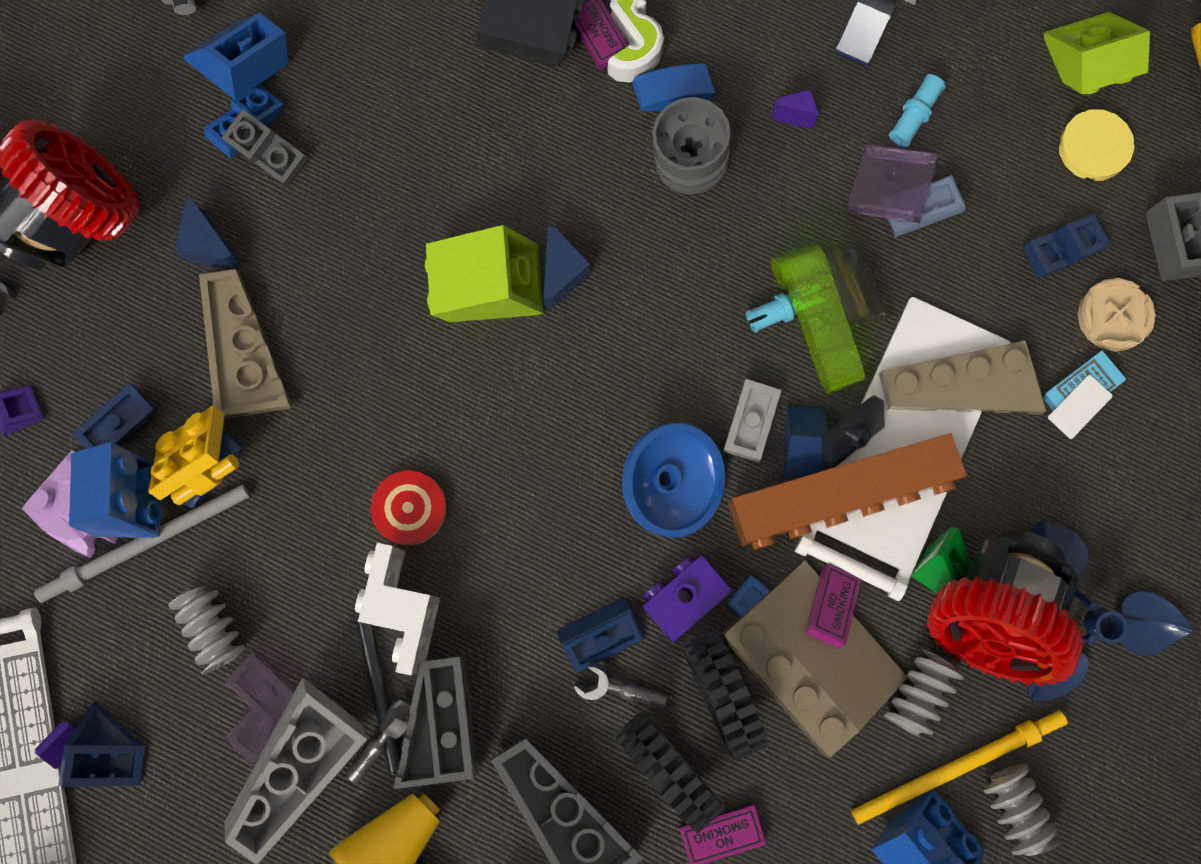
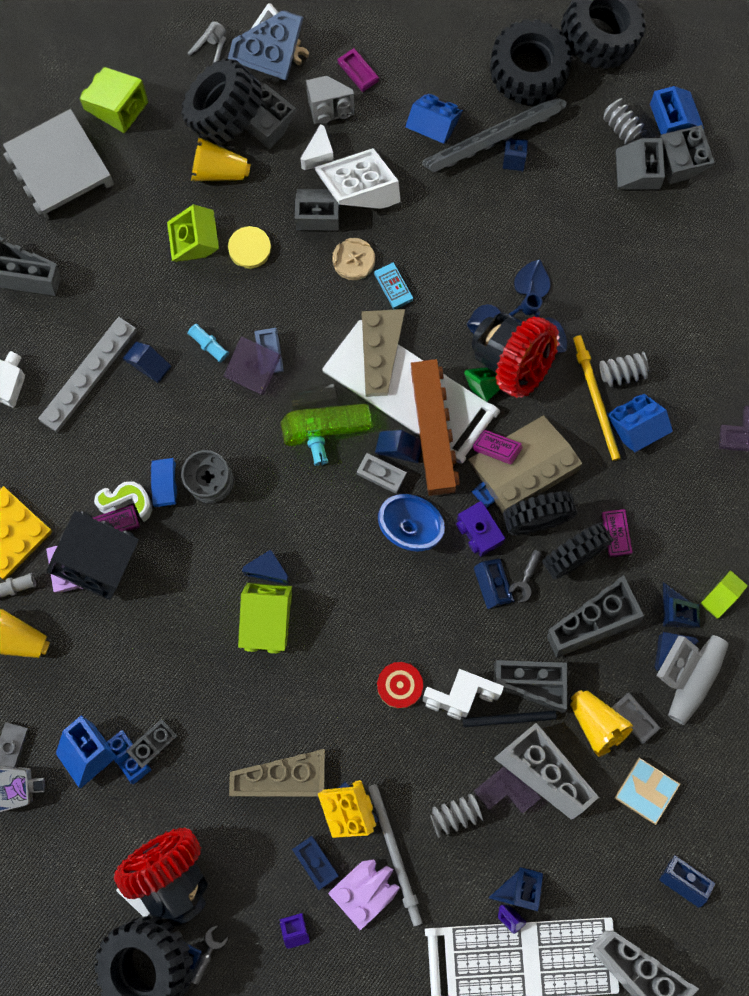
camera: 80 degrees left, 5 degrees down
blue slope [69,442,162,538] -> none
dark blue slope [174,198,242,270] -> none
flat silver piece [346,700,411,783] -> none
dark purple slope [771,90,818,128] -> none
black plate [821,395,885,468] -> none
light grey piece [884,649,964,738] -> none
dark blue slope [1022,214,1111,279] -> none
white sticker [1048,375,1112,439] -> none

